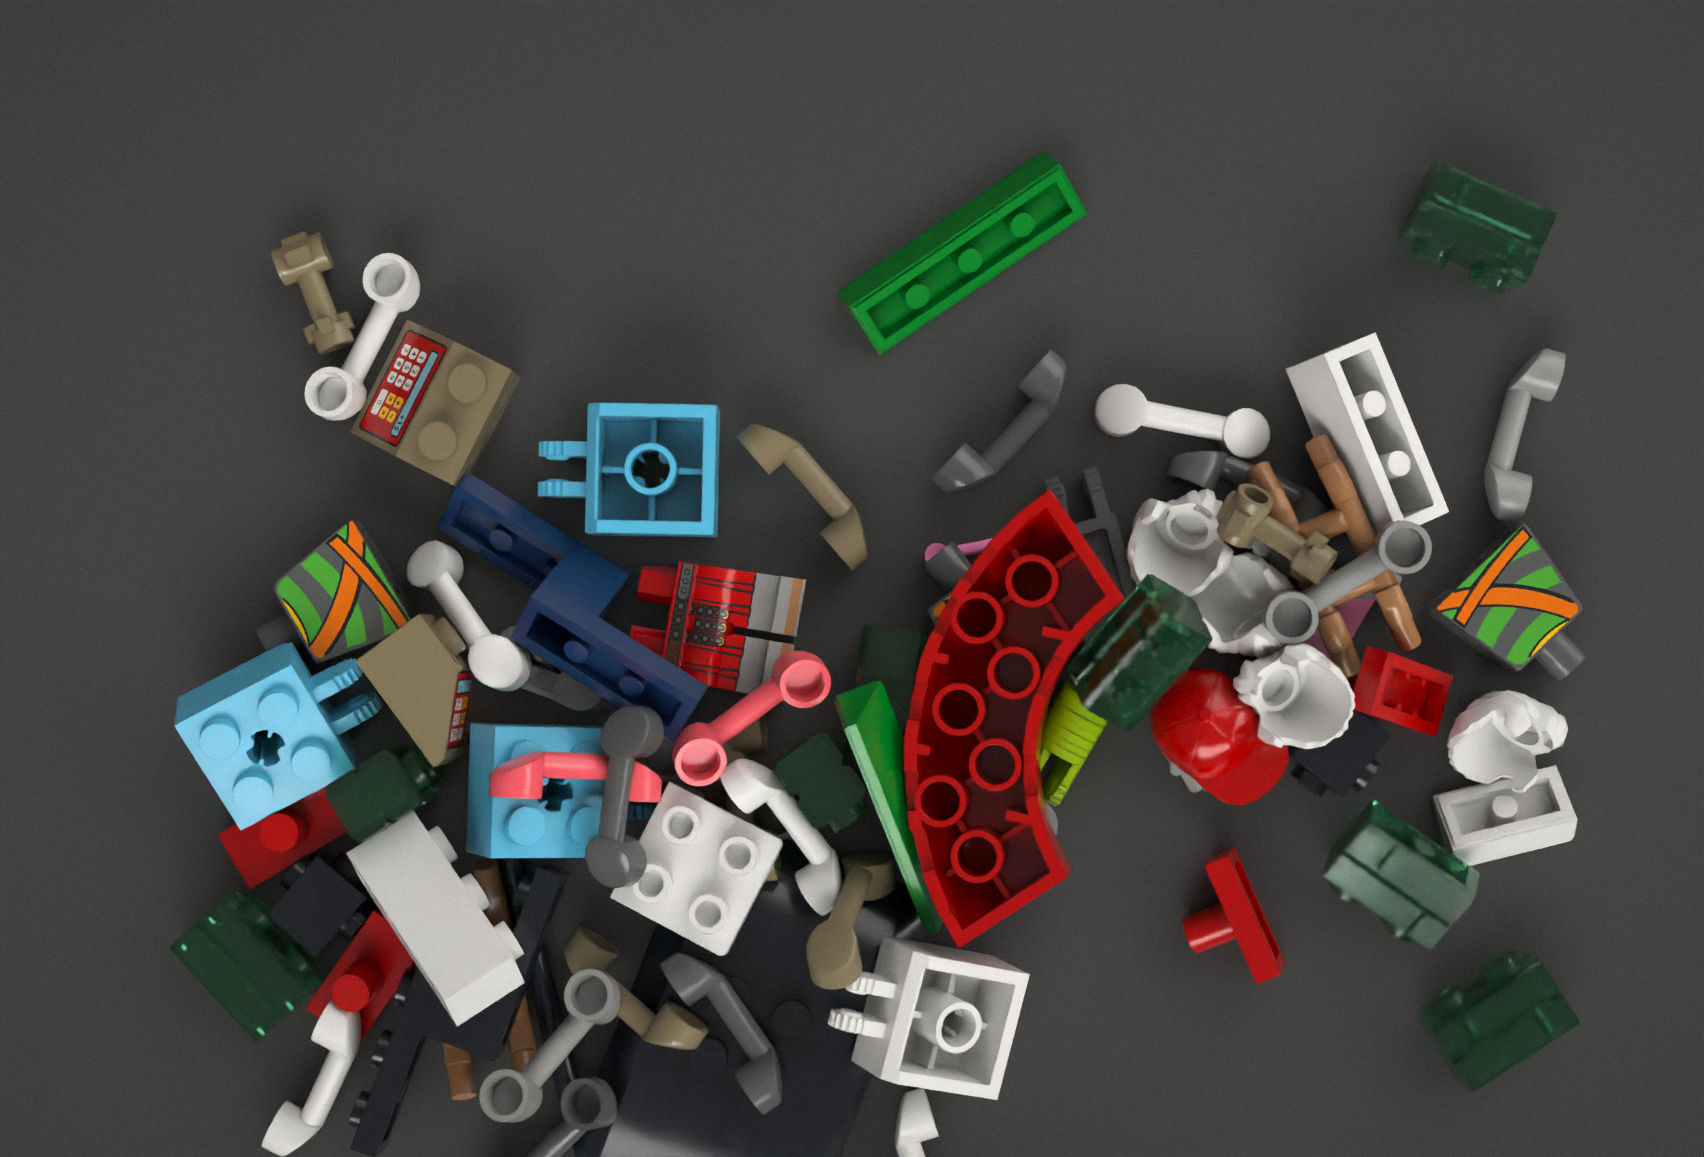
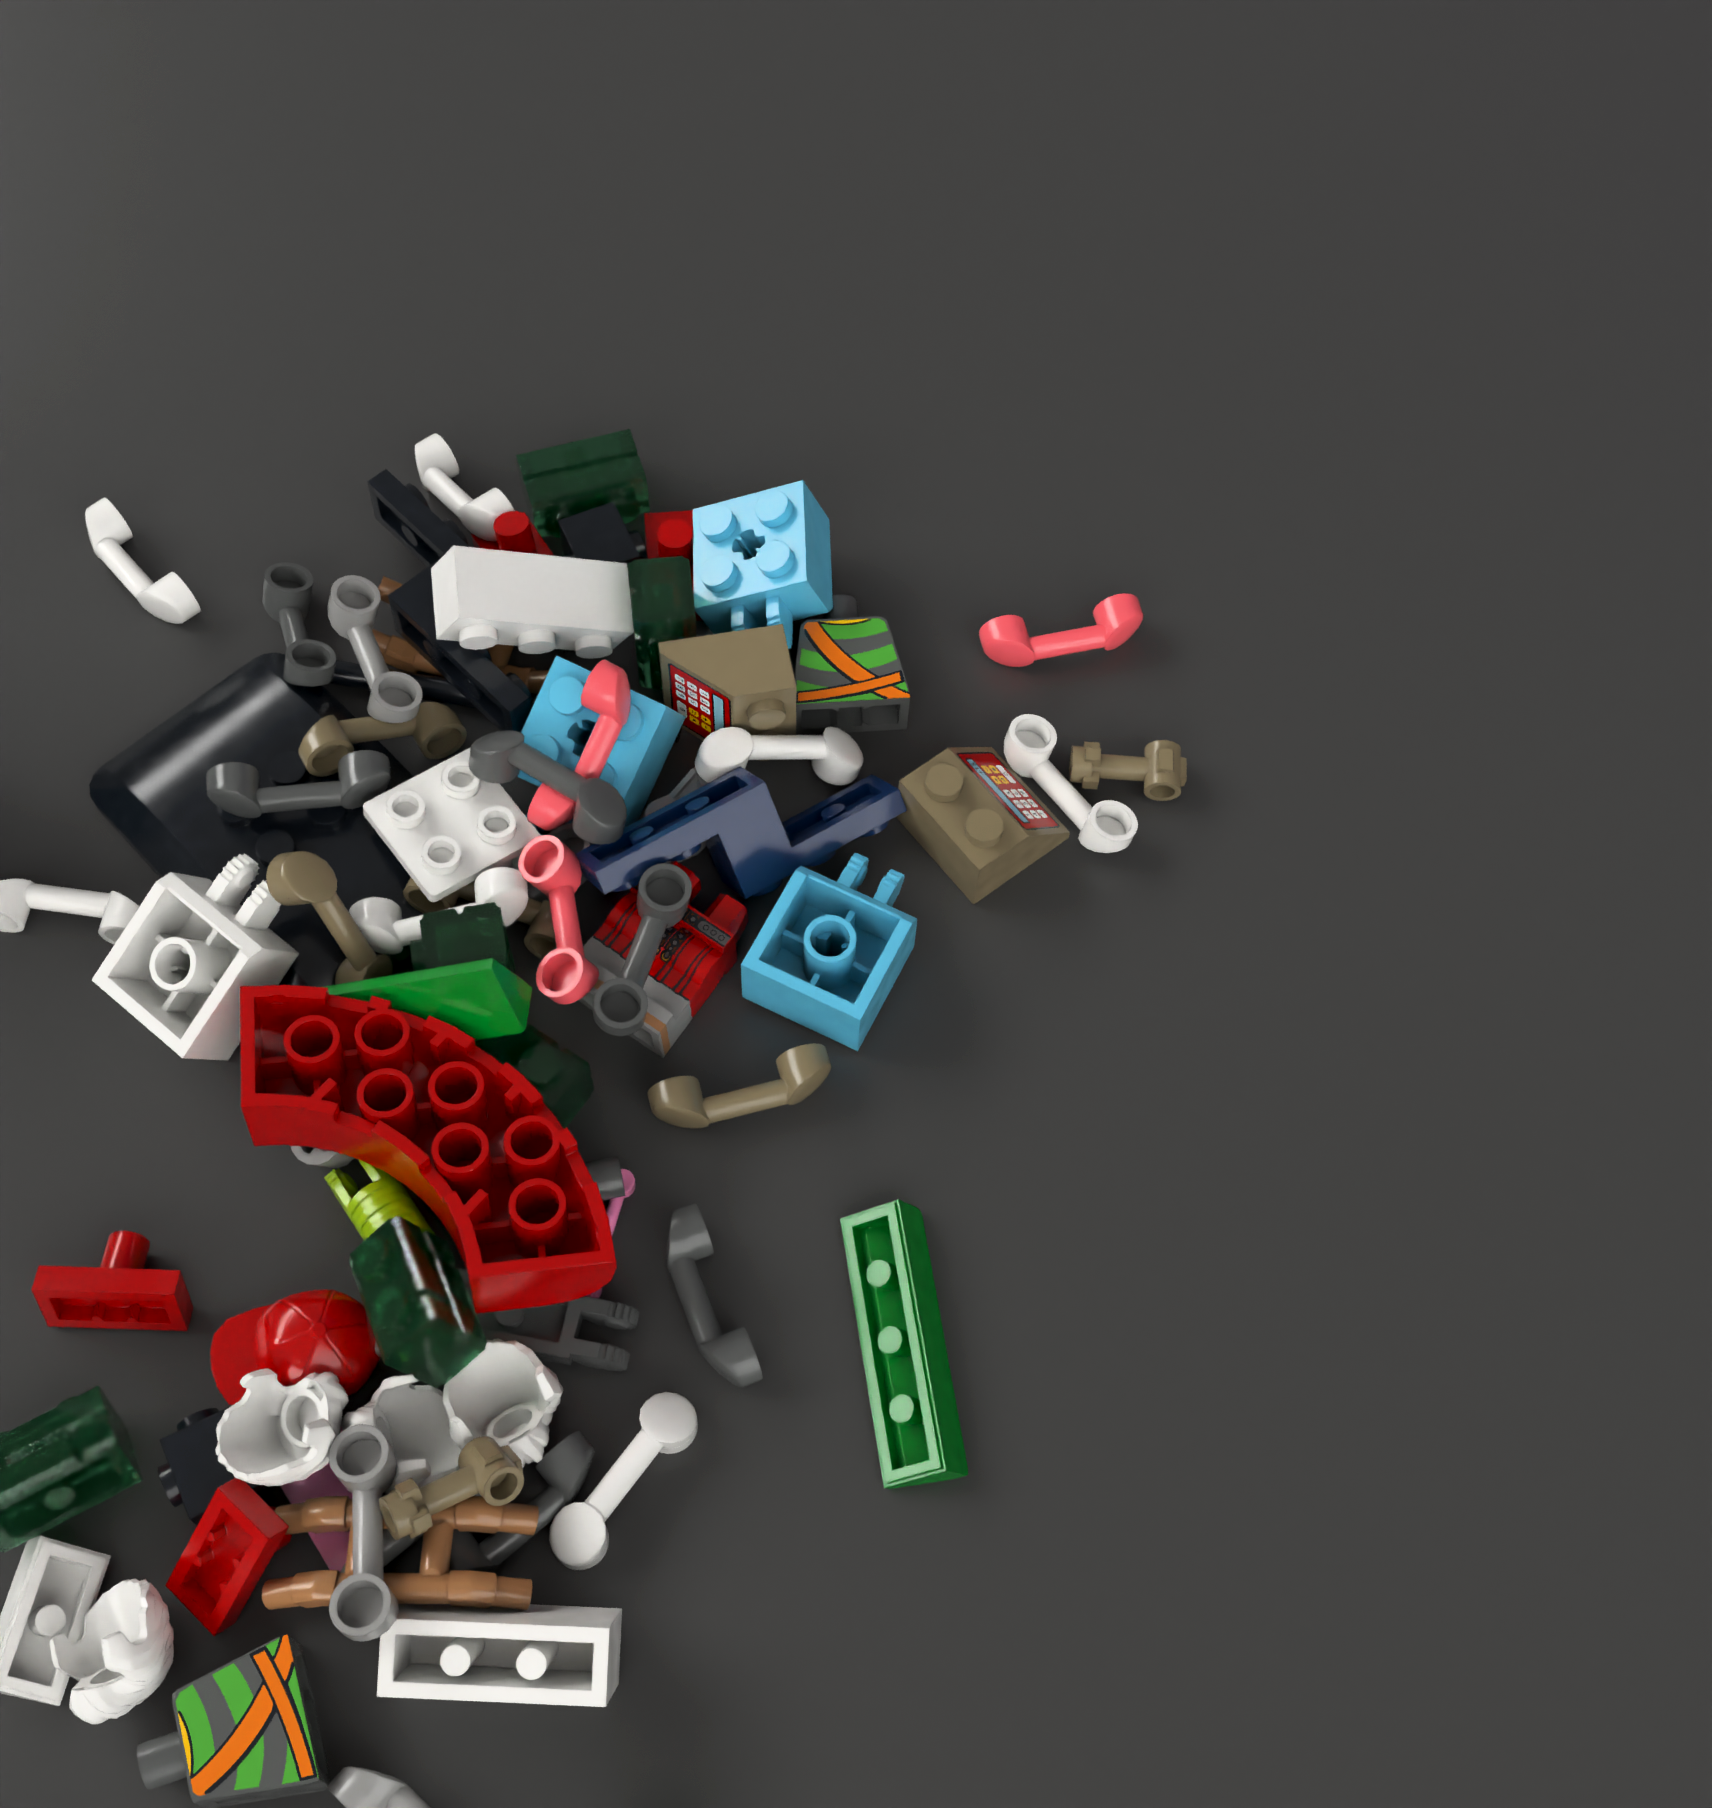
camera: 110 degrees right, 25 degrees down
none -> dark grey bar [592,863,692,1036]
none -> coral bar [979,593,1144,667]

